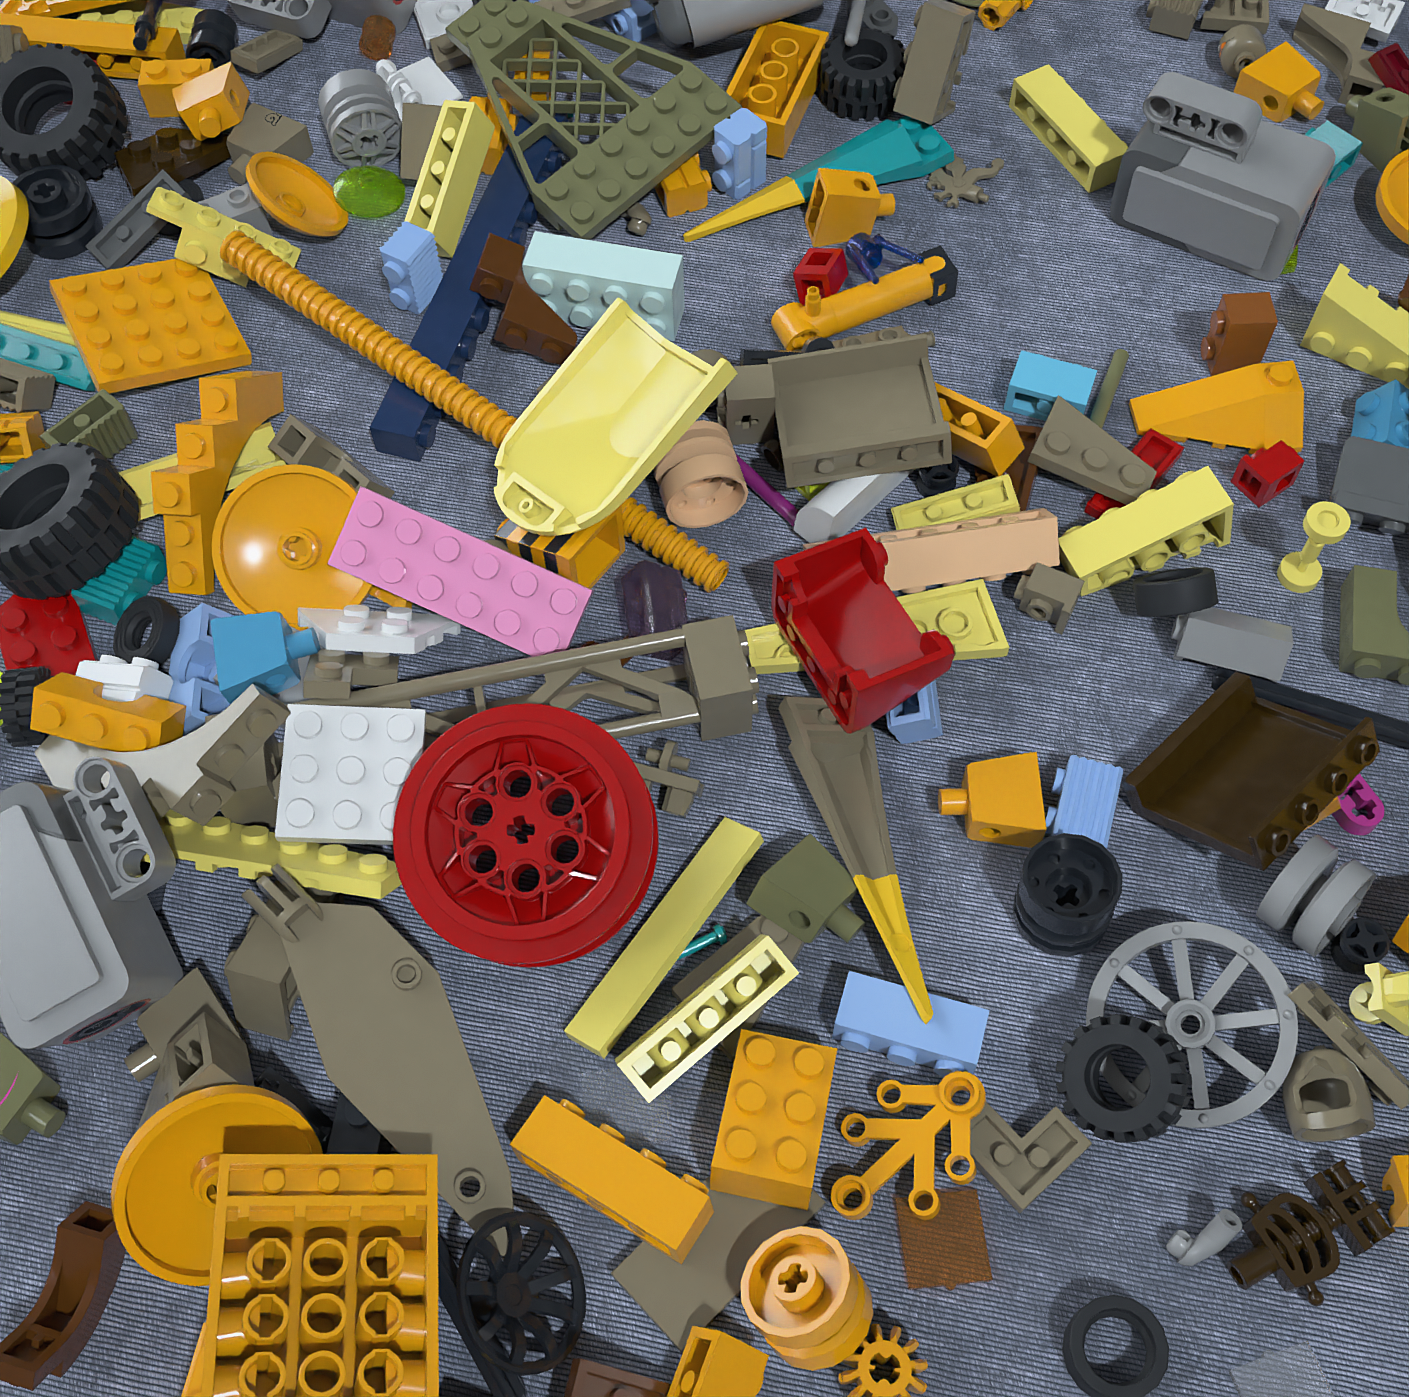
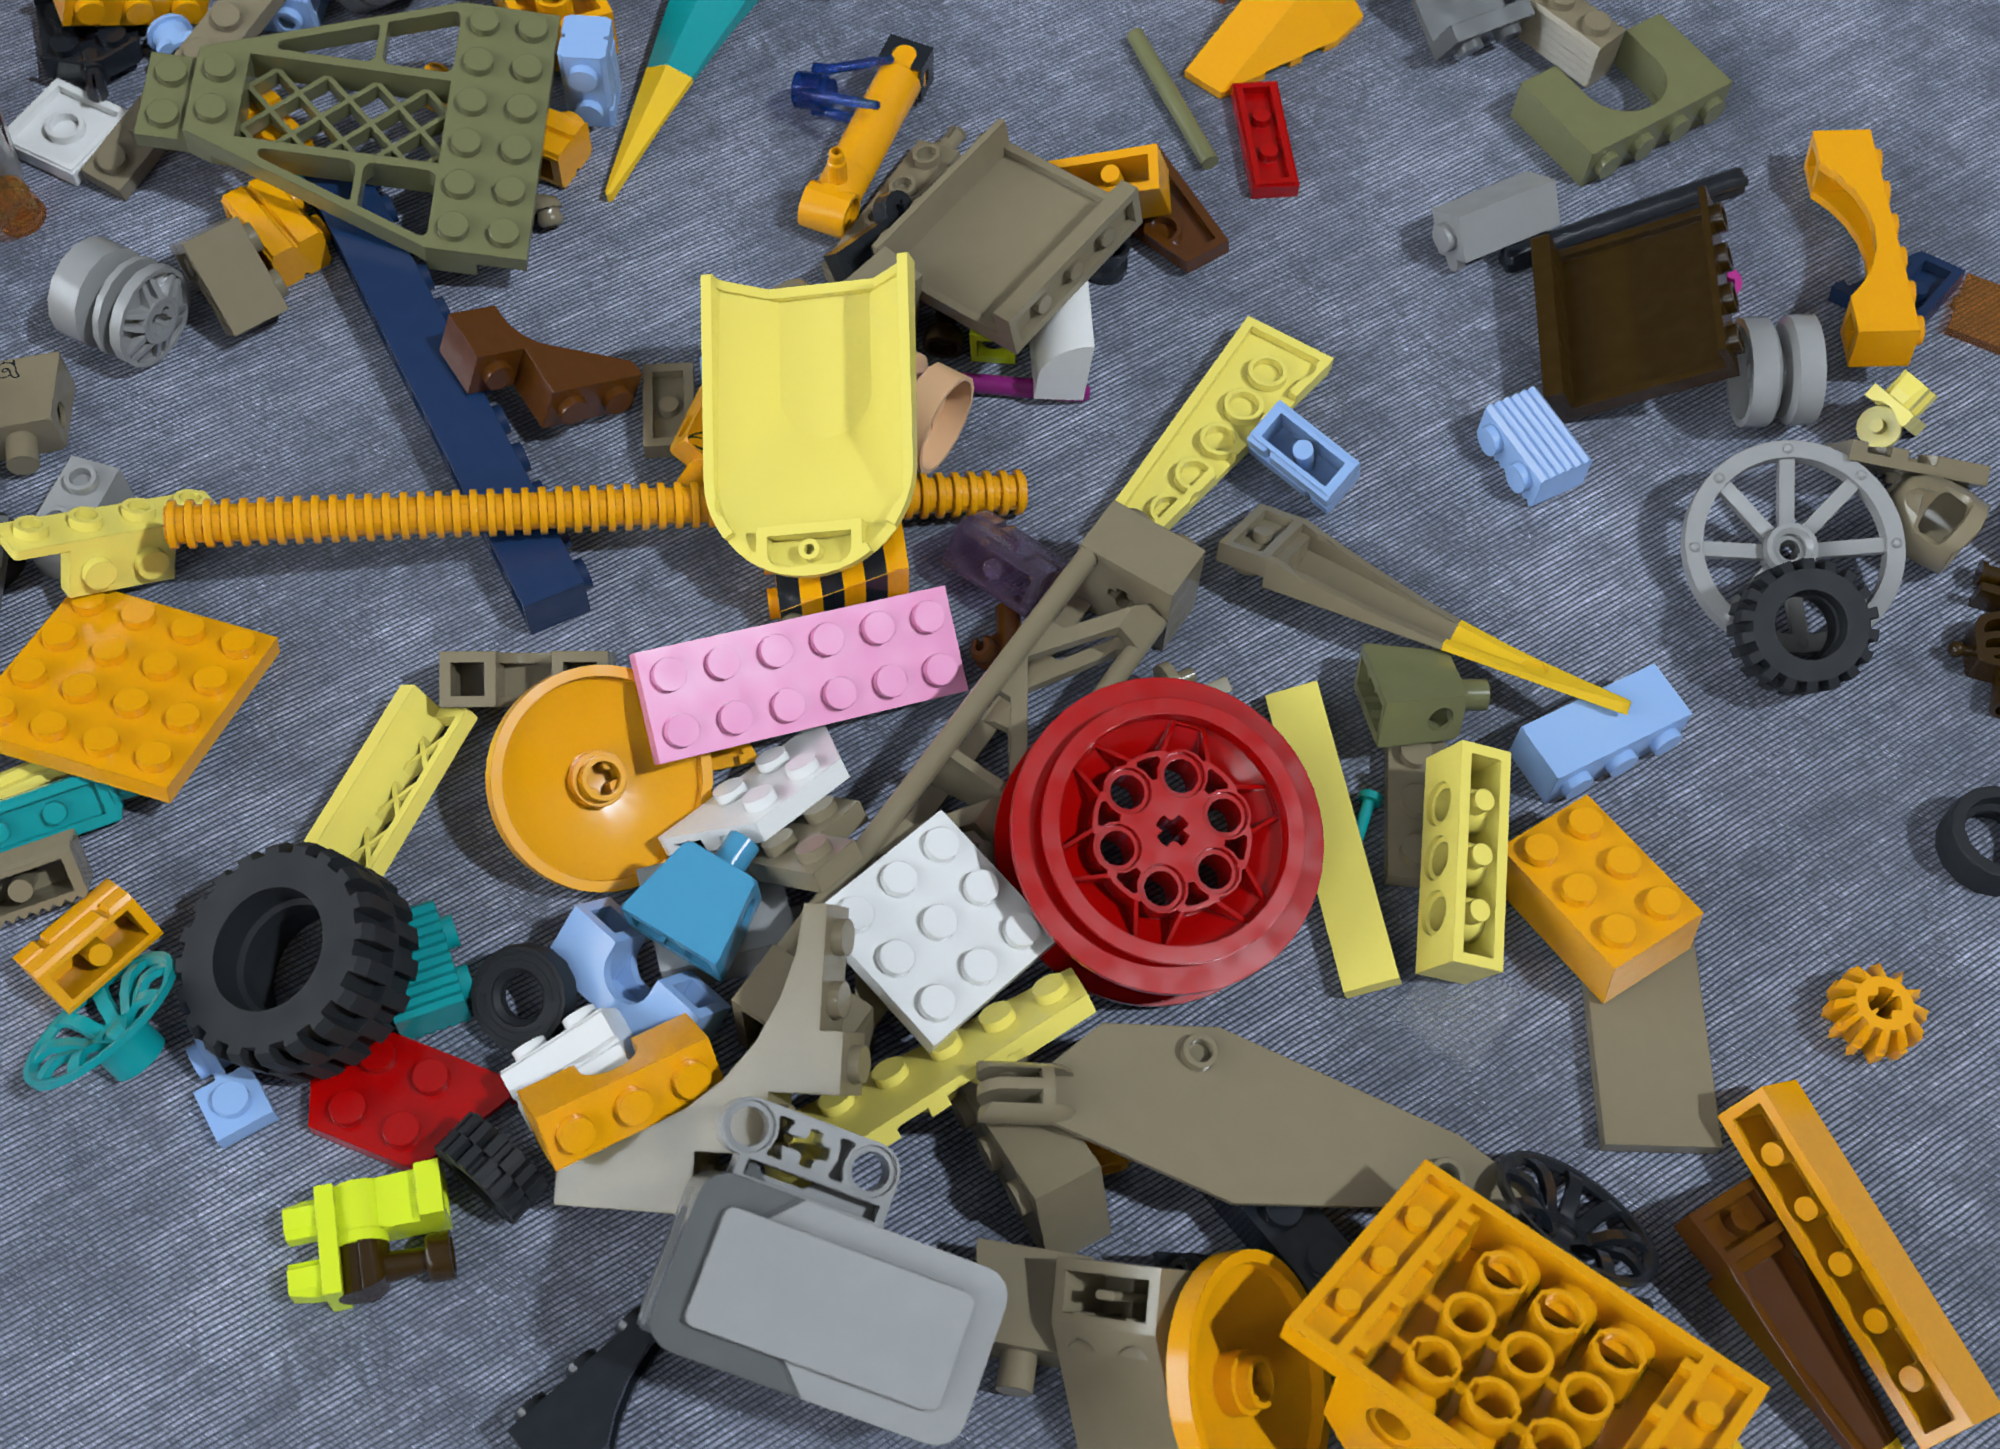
camera: 50 degrees left, 0 degrees up
olive brick [39,389,138,459] -> none
light orange arch [151,371,284,595] -> none
light orange dish [245,152,348,237] -> none
clear neon green dish [333,166,405,218] -> none
white hinge [376,56,463,122] -> none
light blue brick [379,221,443,315] -> none
light yellow brick [404,100,495,258] -> none
light orange brick [510,1095,714,1265] -> none
light aqua brick [522,231,685,341] -> none
light orange wheel [740,1226,873,1371] -> none
red windscreen [771,528,955,734] -> none
red brick [793,248,849,305] -> none
light nougat brick [803,508,1060,593] -> none
light orange torso [804,168,895,247] -> none
light orange plant [831,1071,986,1220] -> none
light yellow tile [891,474,1020,530] -> none
clear orange piece [895,1189,993,1291] -> none
light orange torso [938,752,1047,848] -> none
dark tan plate [949,1102,1092,1214] -> none
medium azure brick [1003,350,1097,421] -> none
dark tan brick [1013,562,1084,635] -> none
black wheel [1013,833,1122,957] -> none
dark tan wing [1027,395,1157,505] -> none
light yellow wedge [1058,466,1234,597] -> none
black tyre [1133,567,1218,617] -> none
light grey arm [1166,1209,1242,1267] -> none
red brick [1231,440,1305,508] -> none
light yellow wheel [1277,501,1351,593] -> none
black wheel [1330,918,1390,975] -> none

